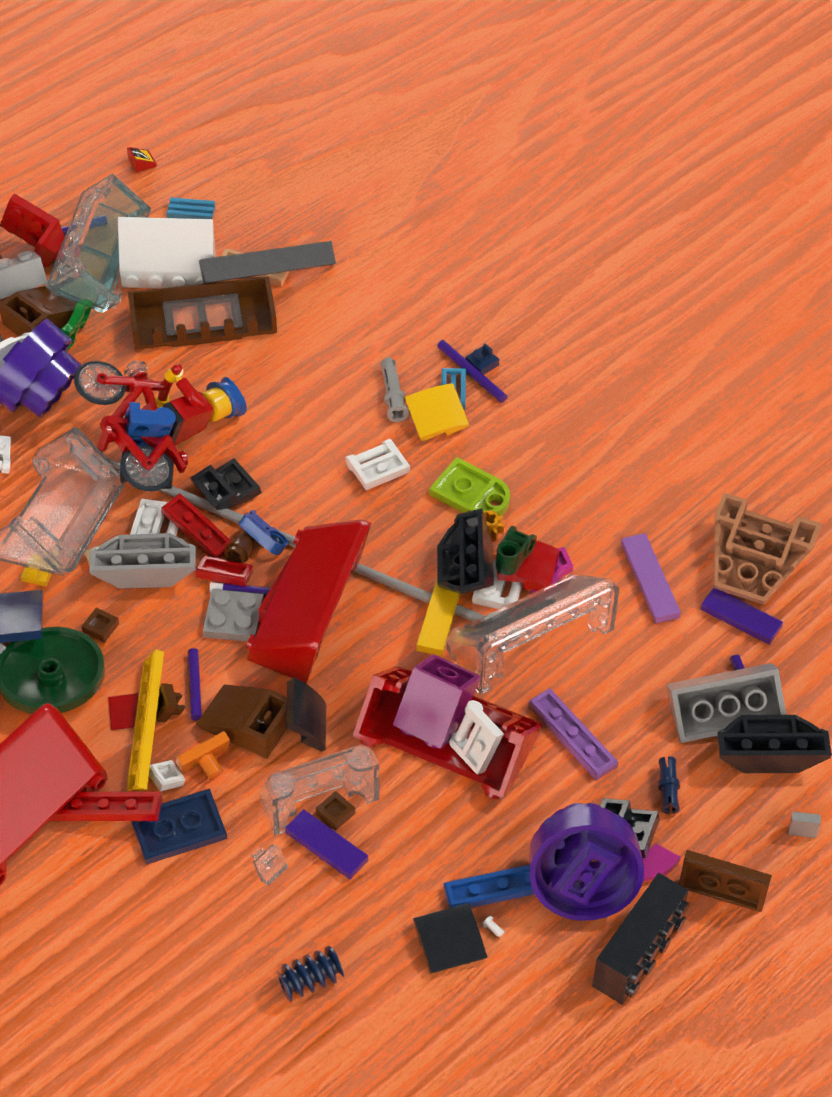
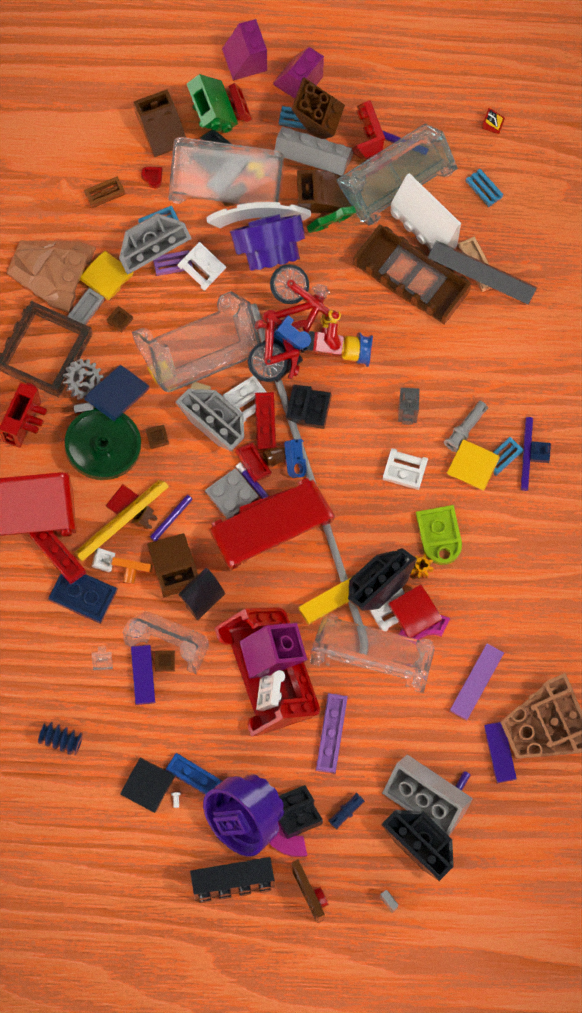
camera: 45 degrees right, 20 degrees up
dark green piece [495,525,537,575] -> none
none -> dark grey hinge [398,388,420,425]

